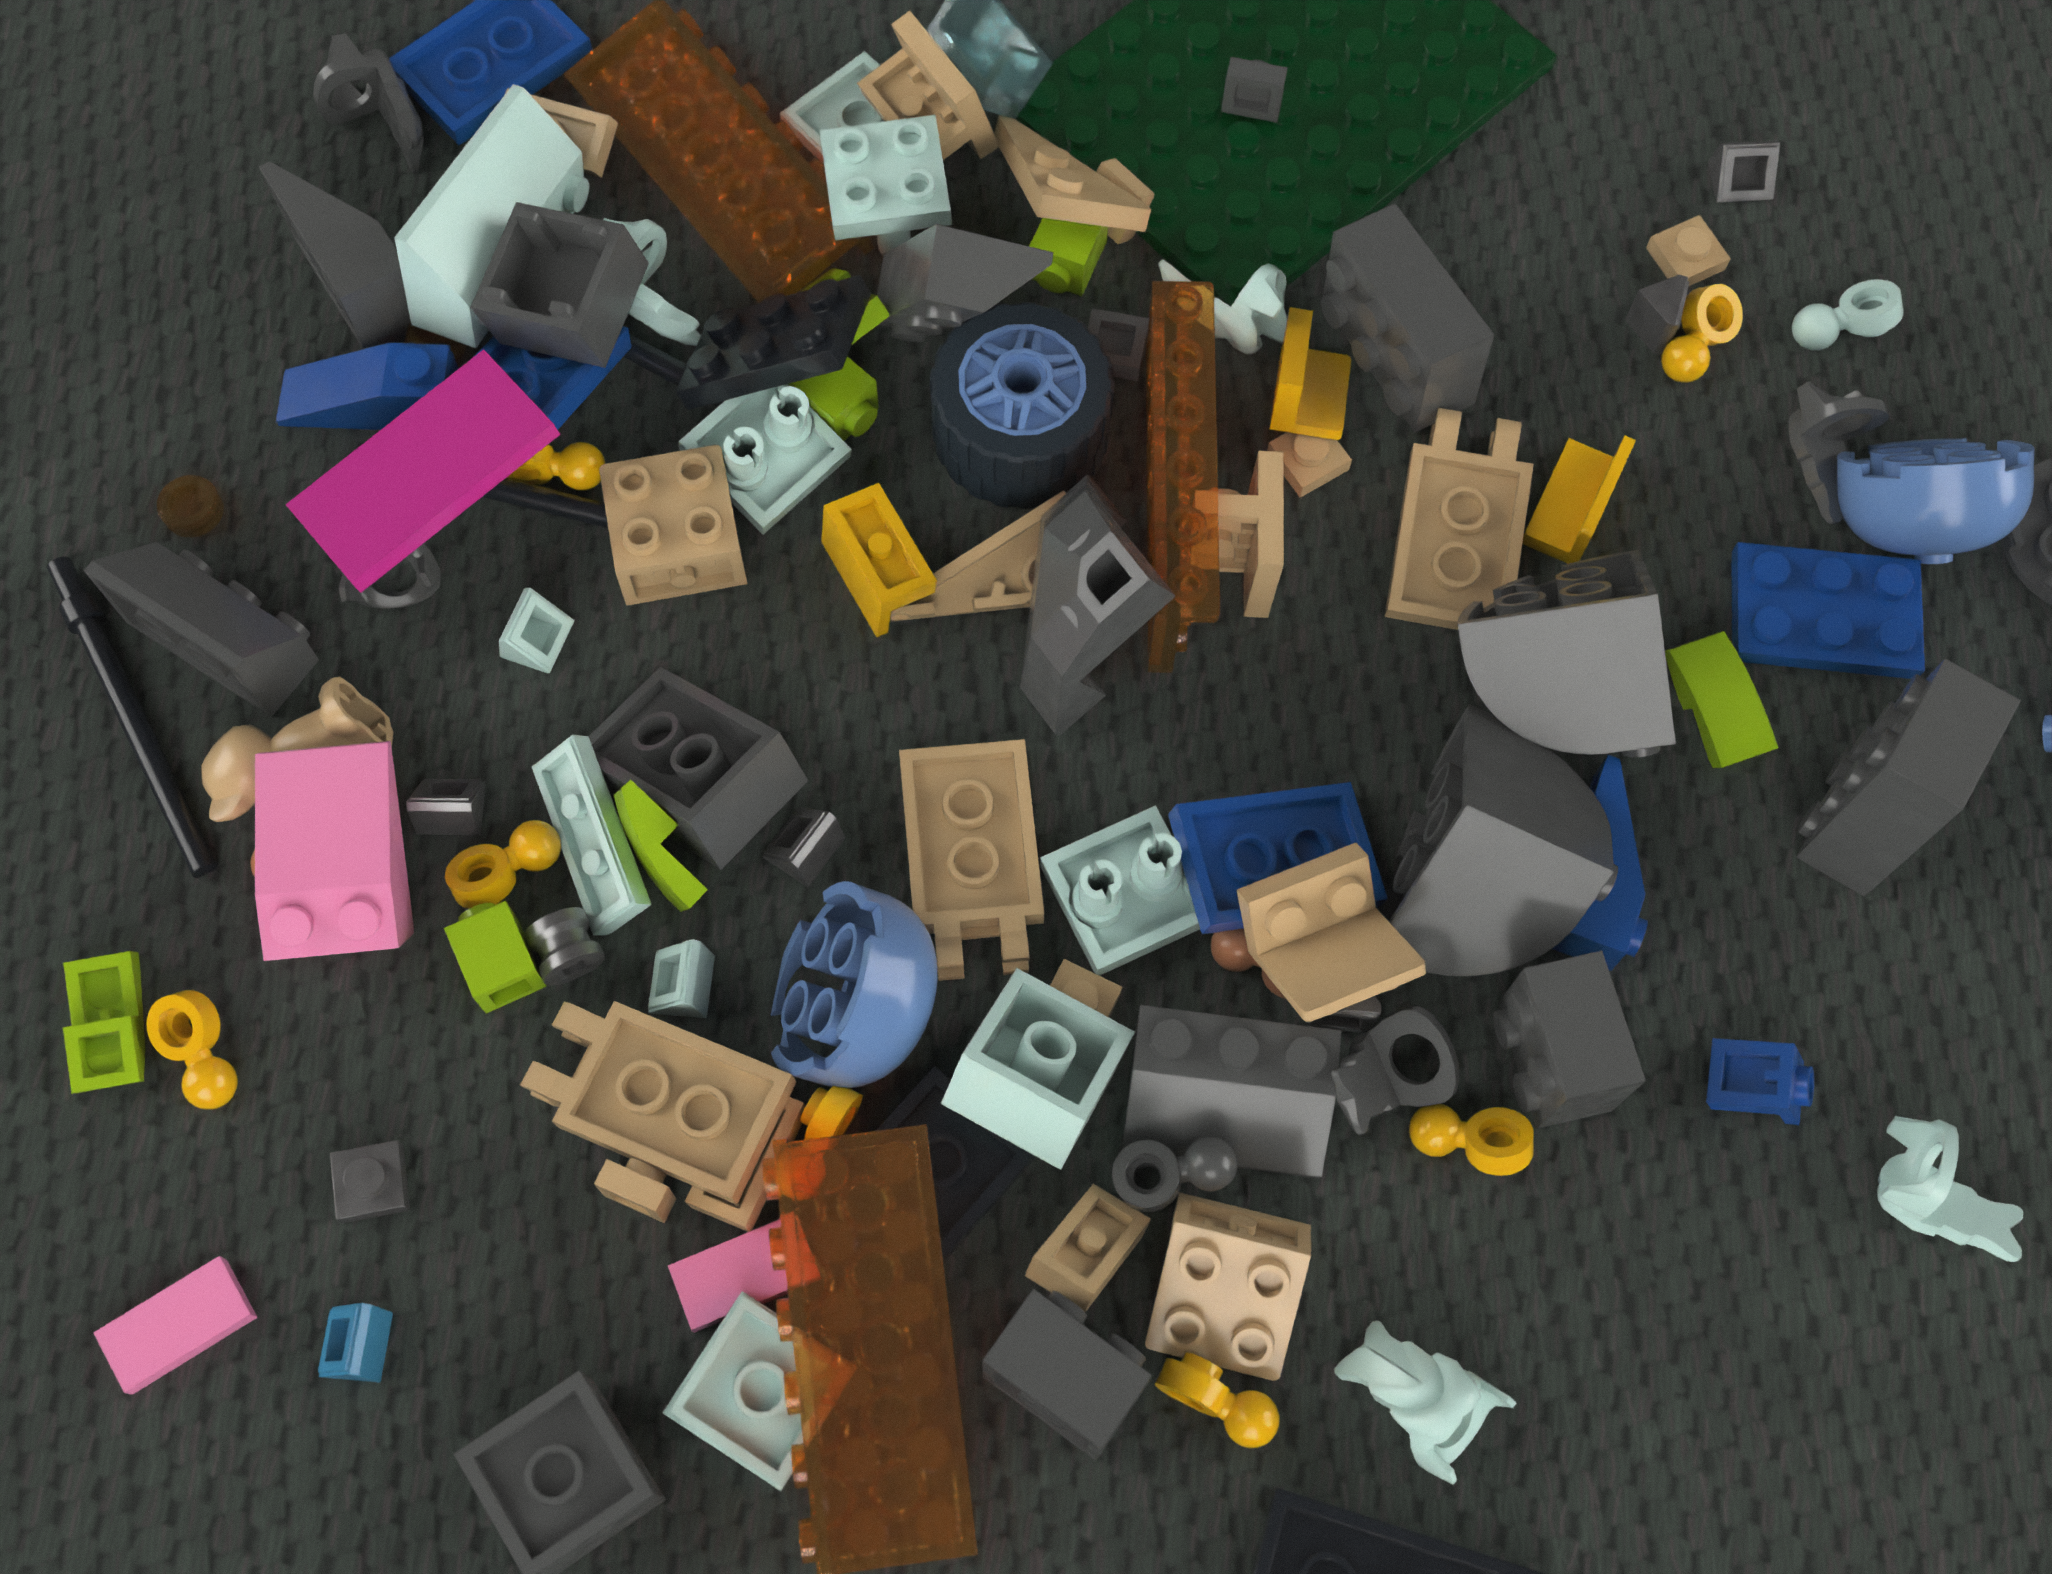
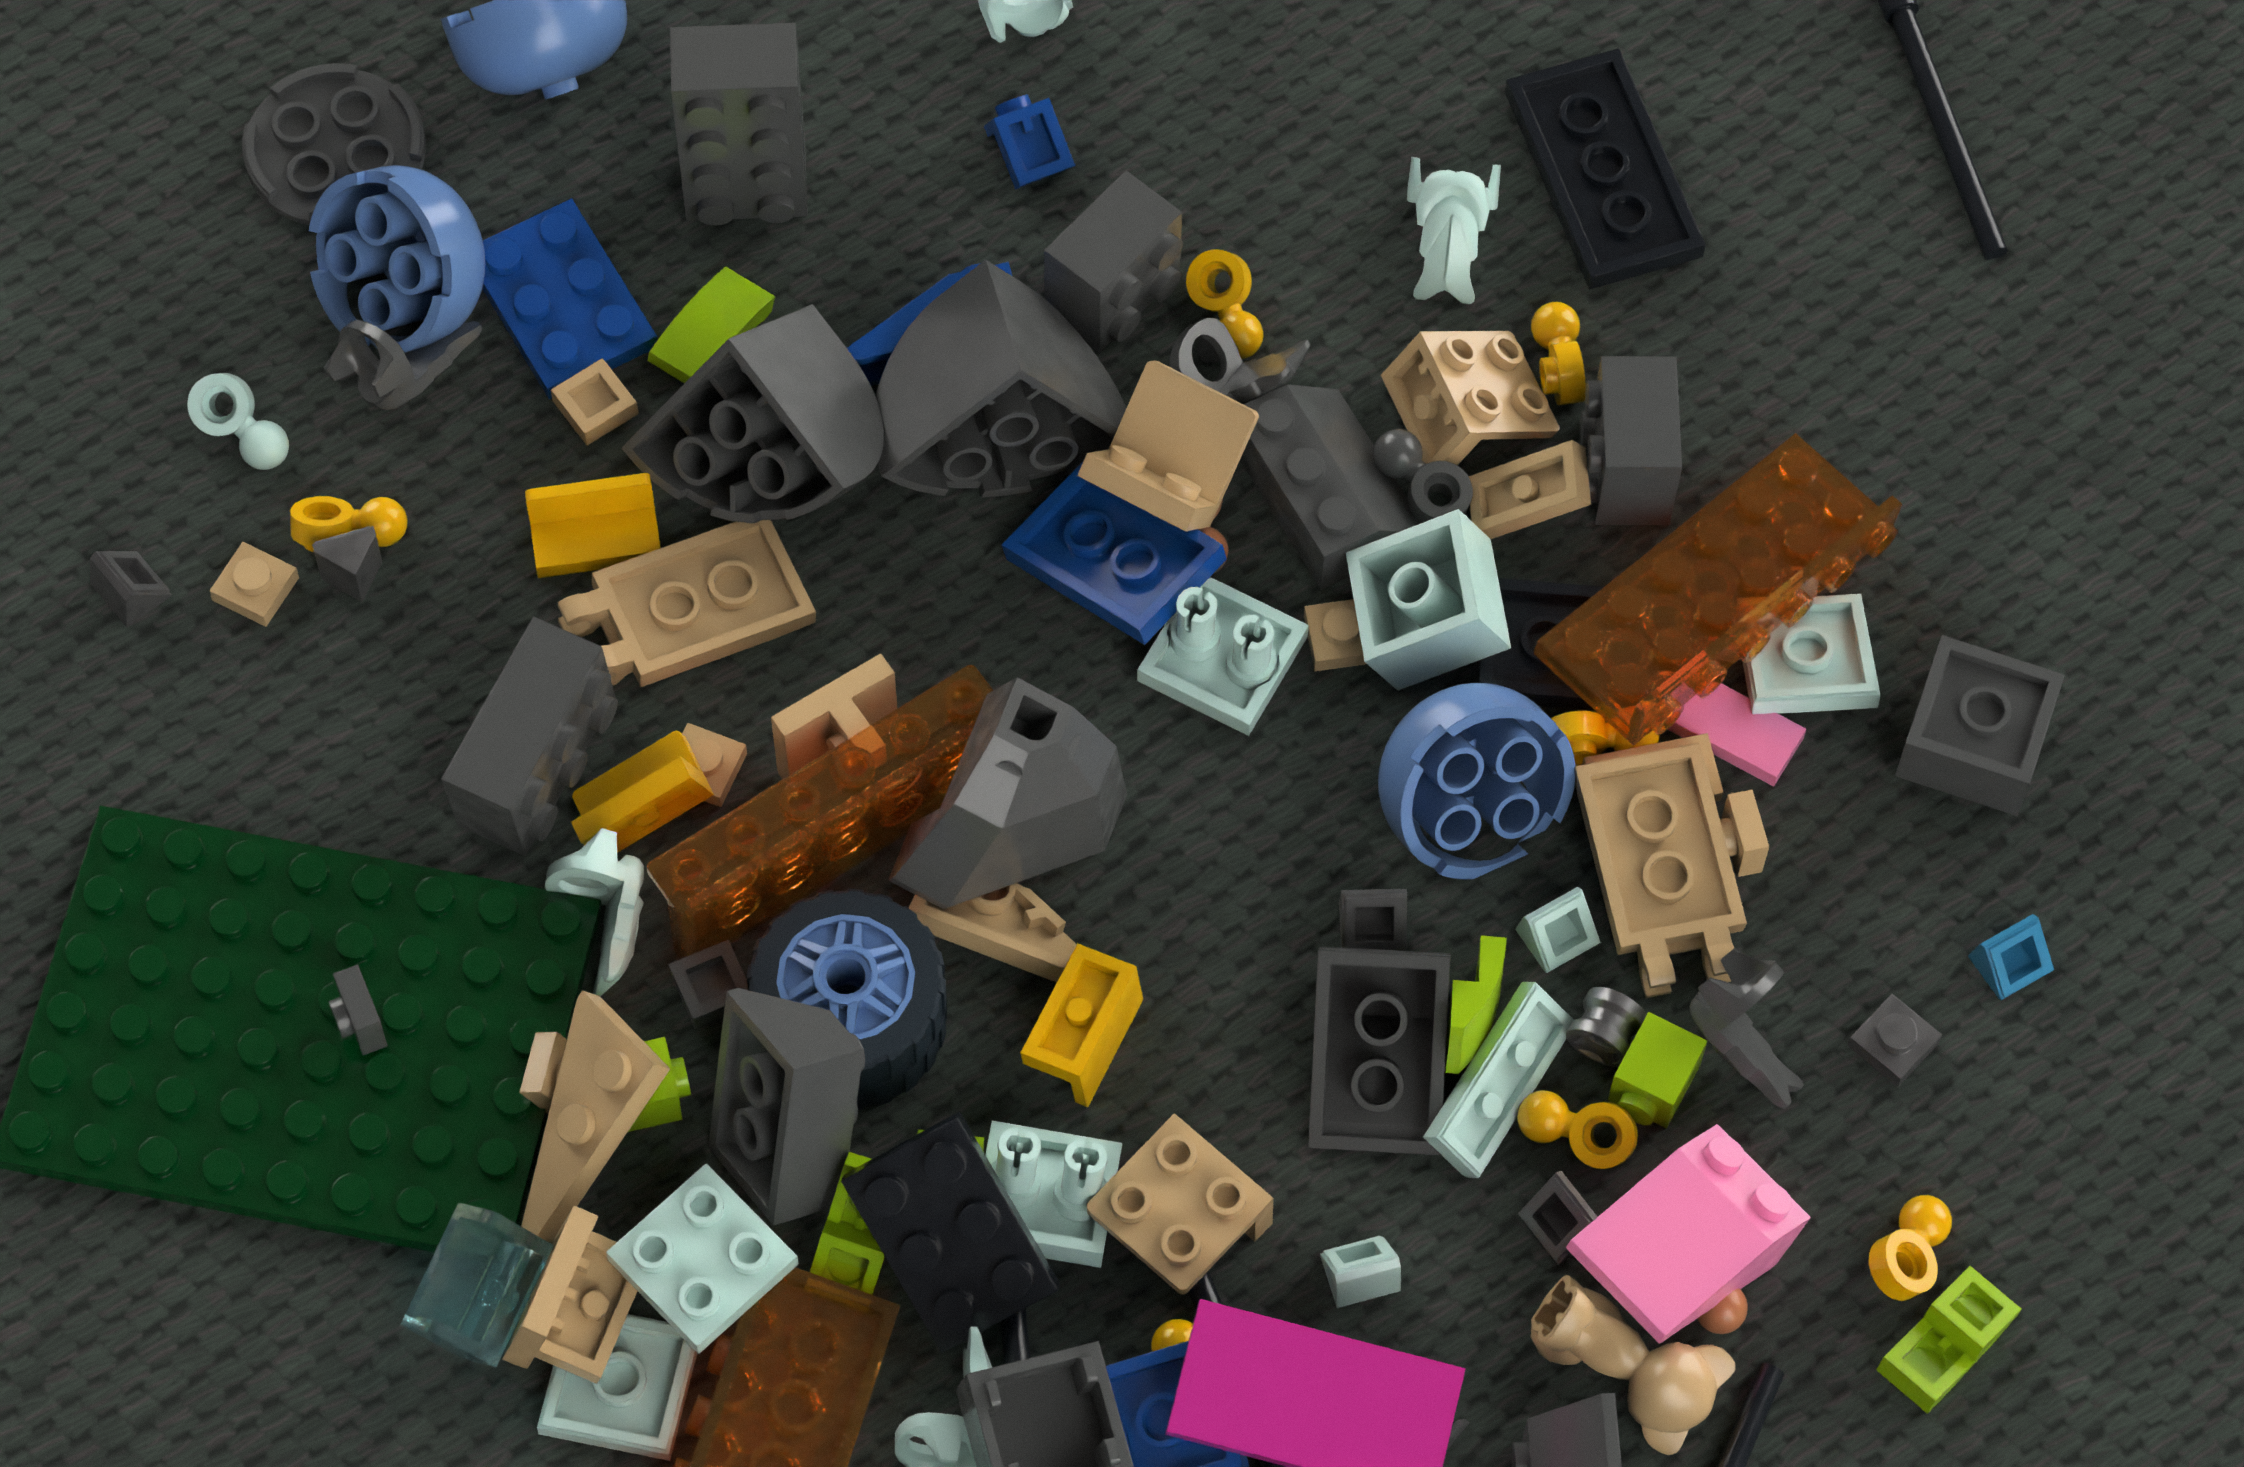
camera: 125 degrees left, 5 degrees down
bright pink tile [93,1256,258,1395] -> none
tan tile [899,739,1044,981] -> none
none -> tan plate [551,358,639,446]
none -> dark grey hair [1690,948,1804,1109]

